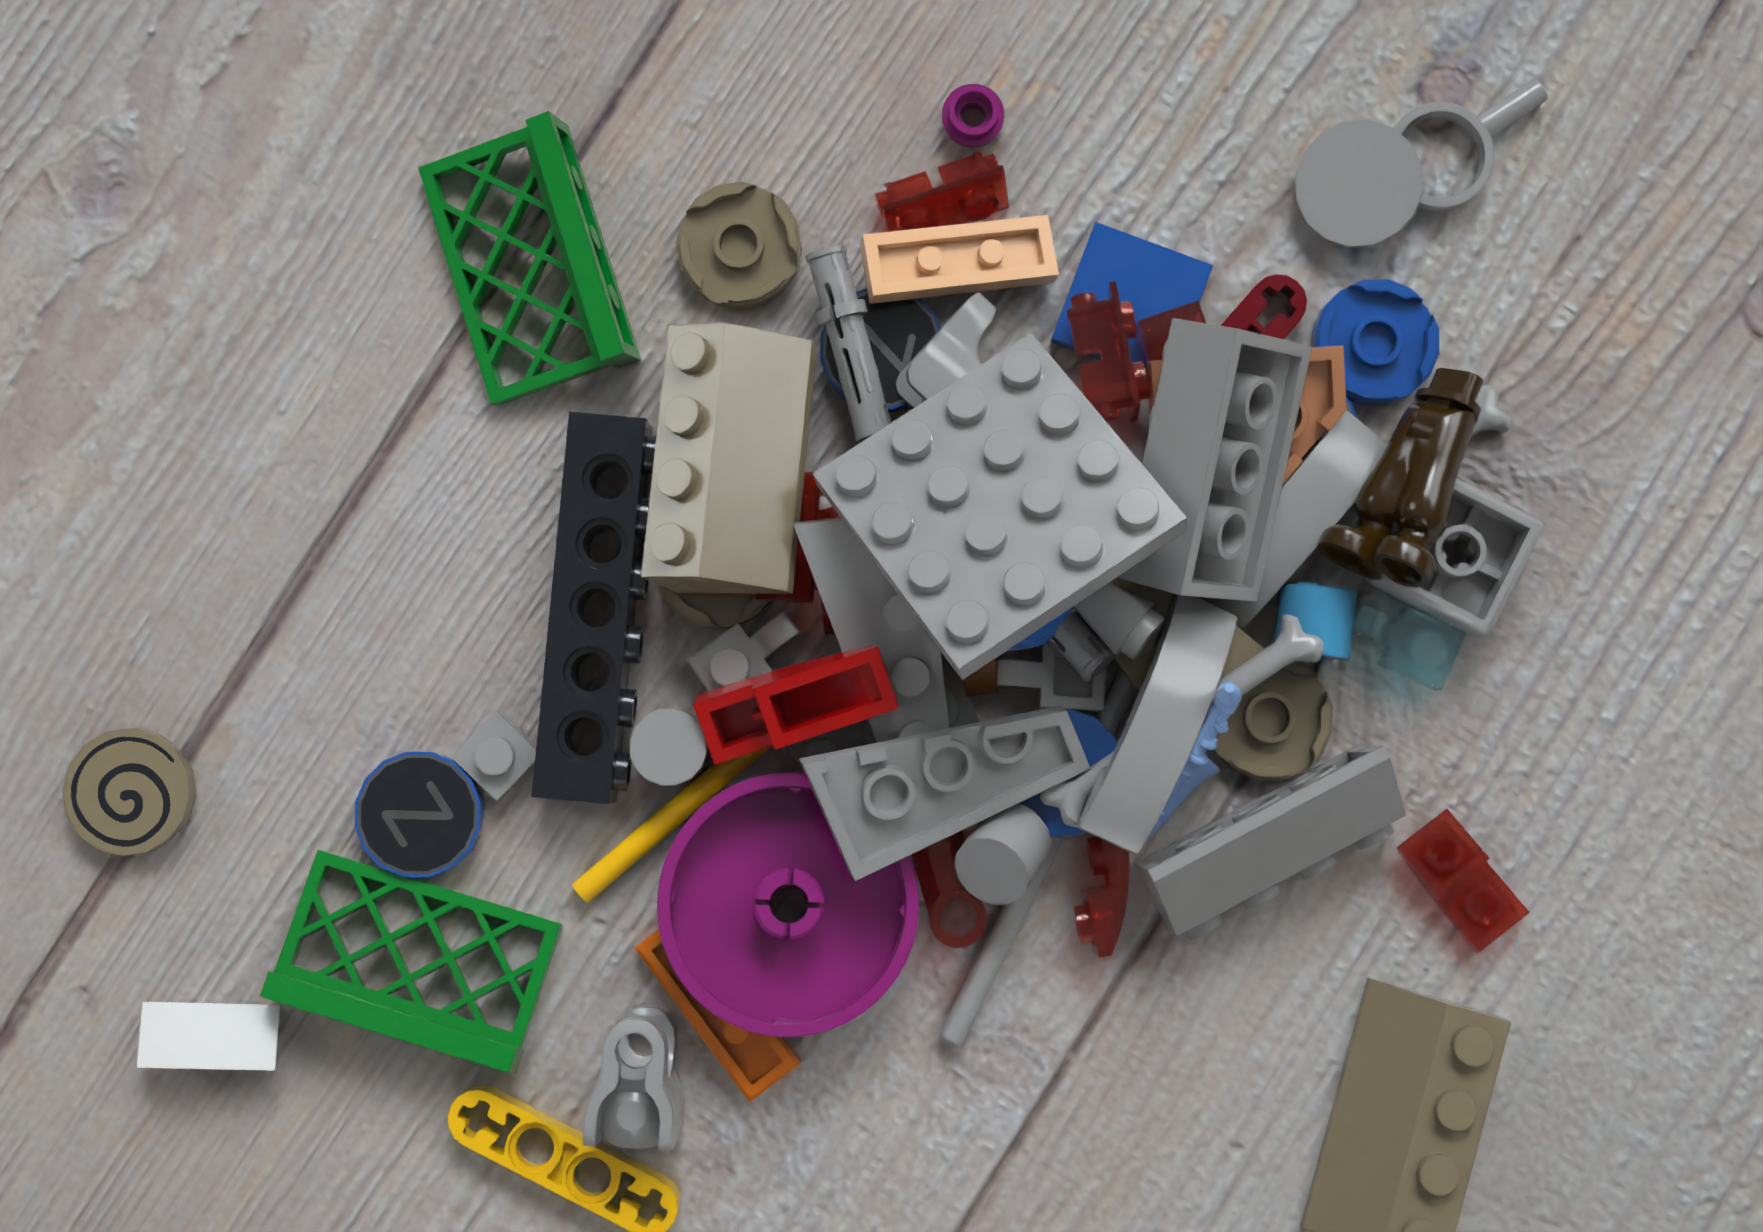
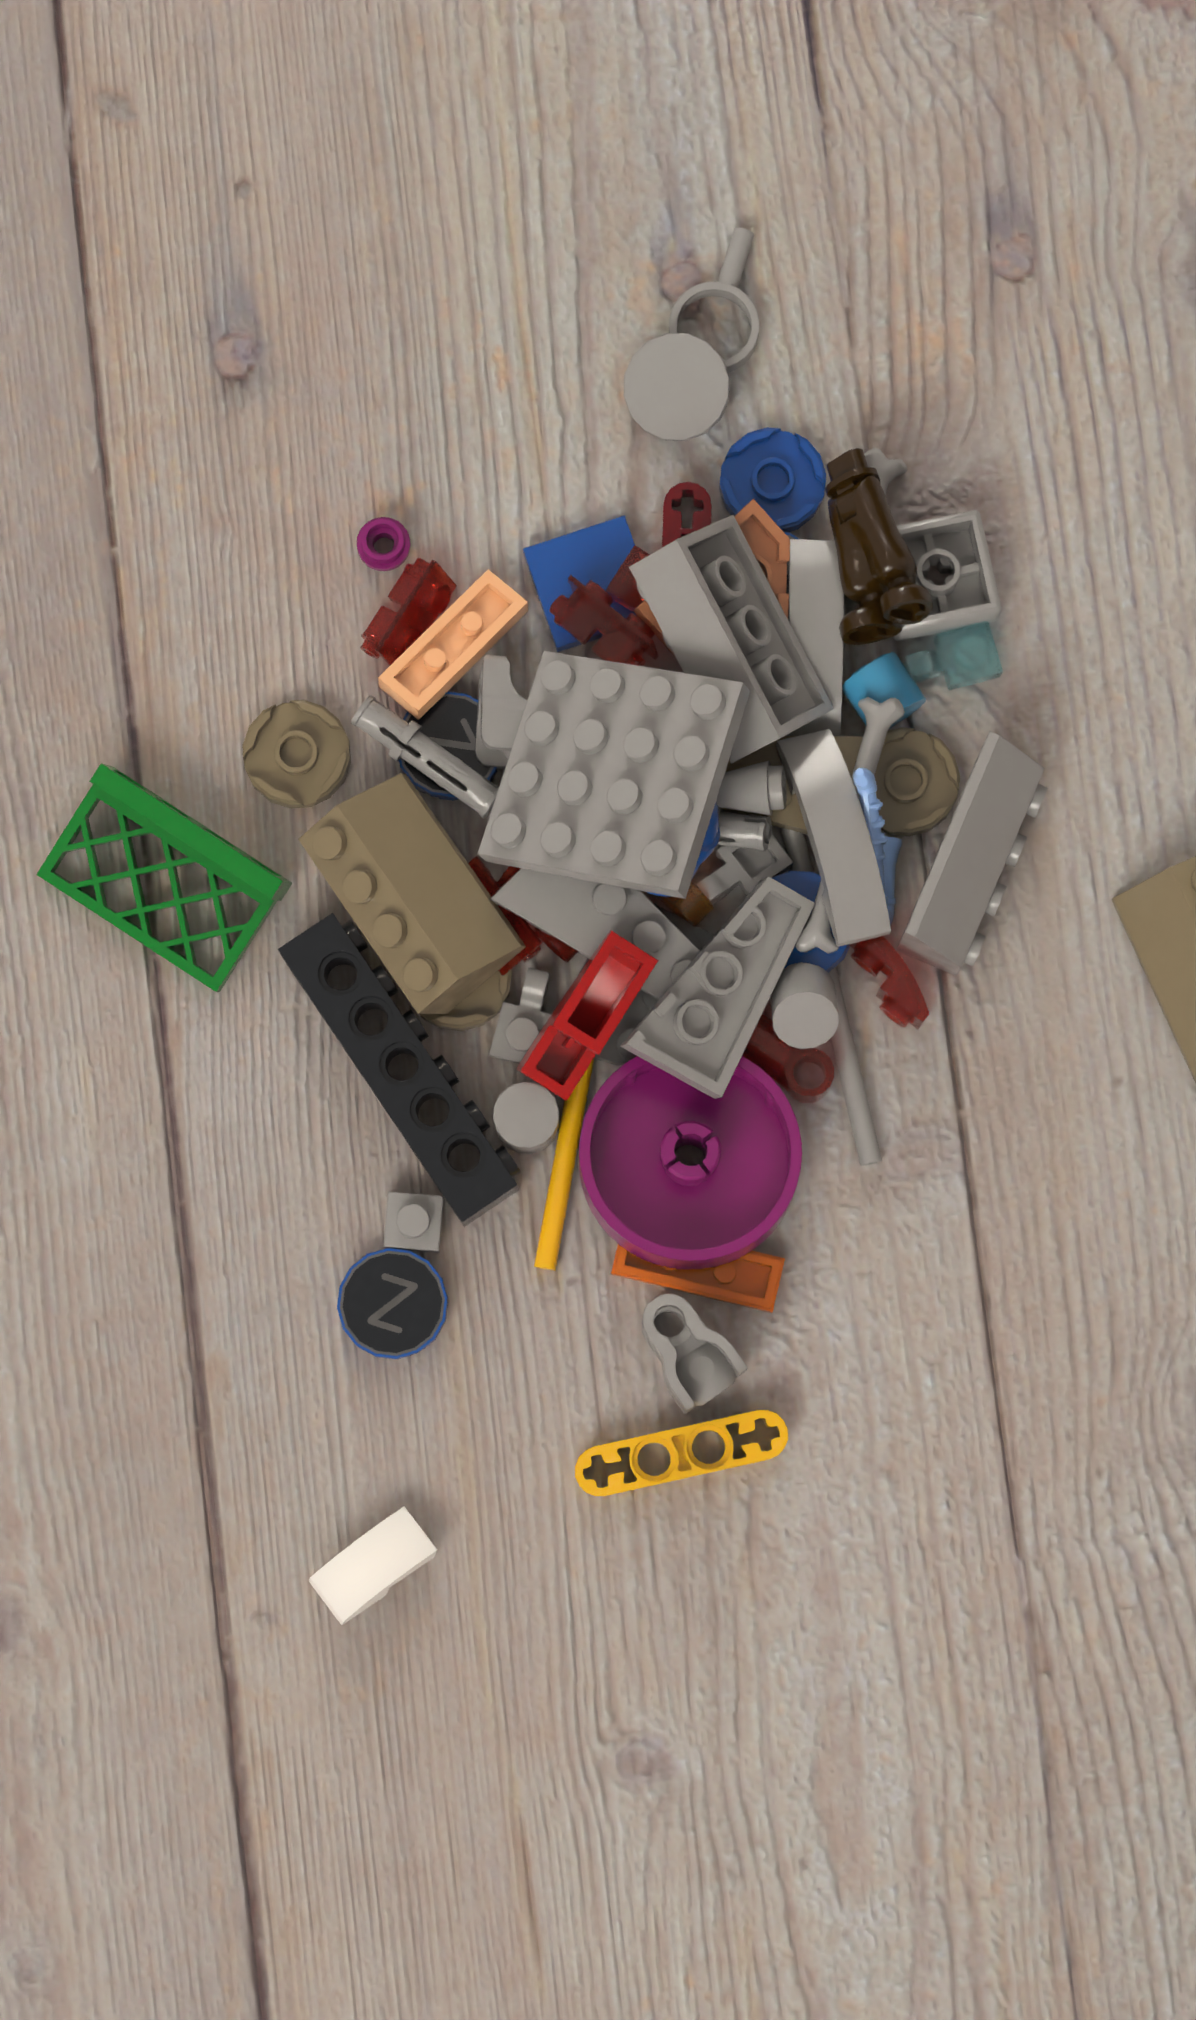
camera: 40 degrees left, 5 degrees down
dark tan tile [62,728,196,856] -> none
green fence [259,850,563,1074] -> none
clear red slope [1396,809,1530,954] -> none

